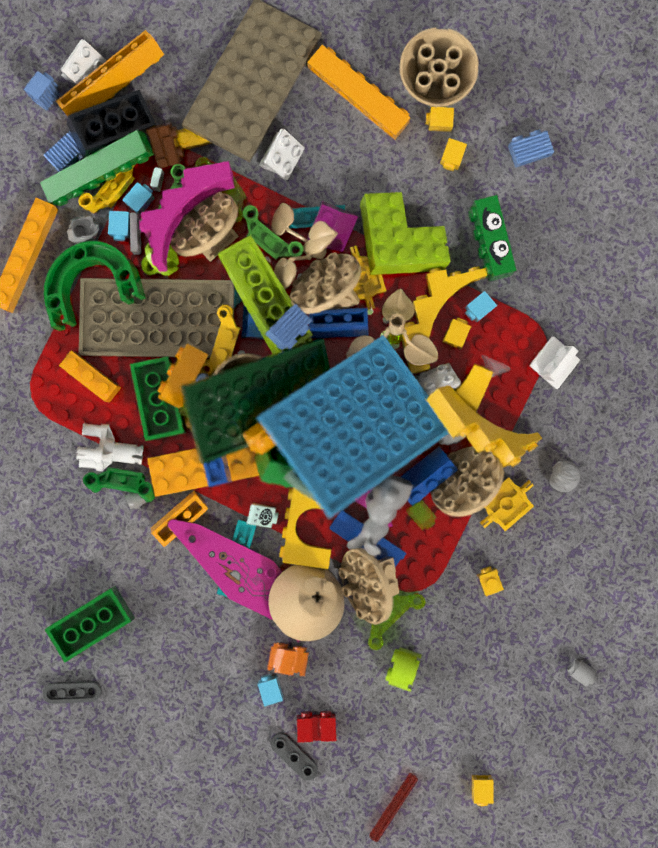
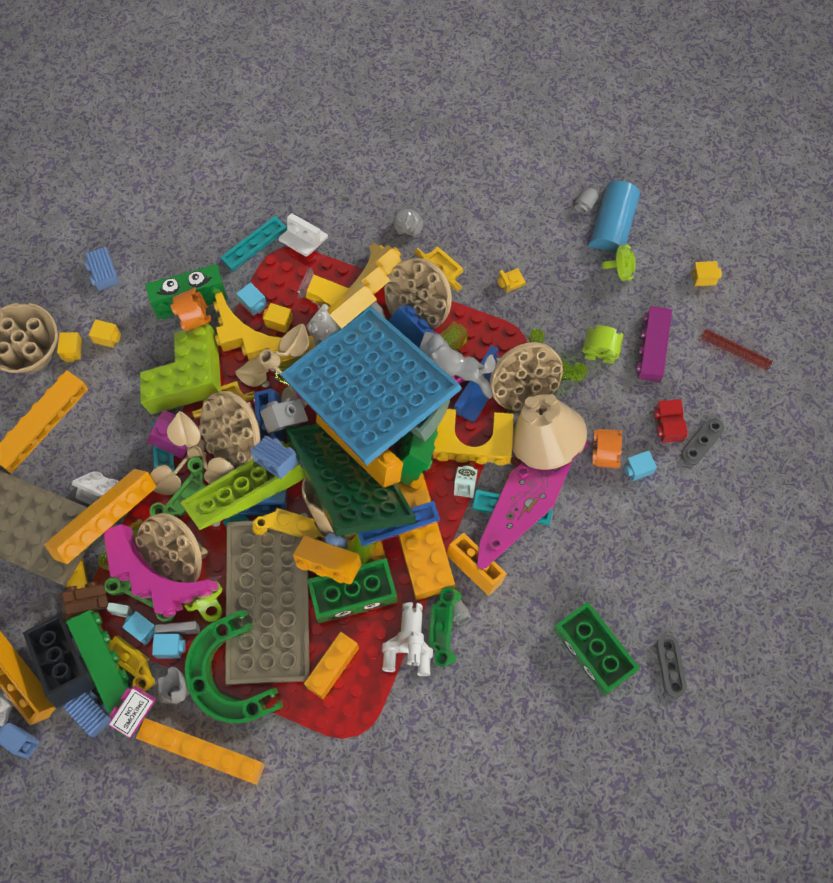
camera: 90 degrees left, 20 degrees down
none -> light orange brick [44,469,156,564]
none -> brick [108,686,156,738]
none -> orange brick [171,287,211,331]
none -> teal plate [220,216,287,272]
none -> light grey brick [260,398,308,433]
none -> dark azure brick [588,181,640,254]
none -> lime tile [601,244,636,281]
none -> magenta brick [636,306,673,383]

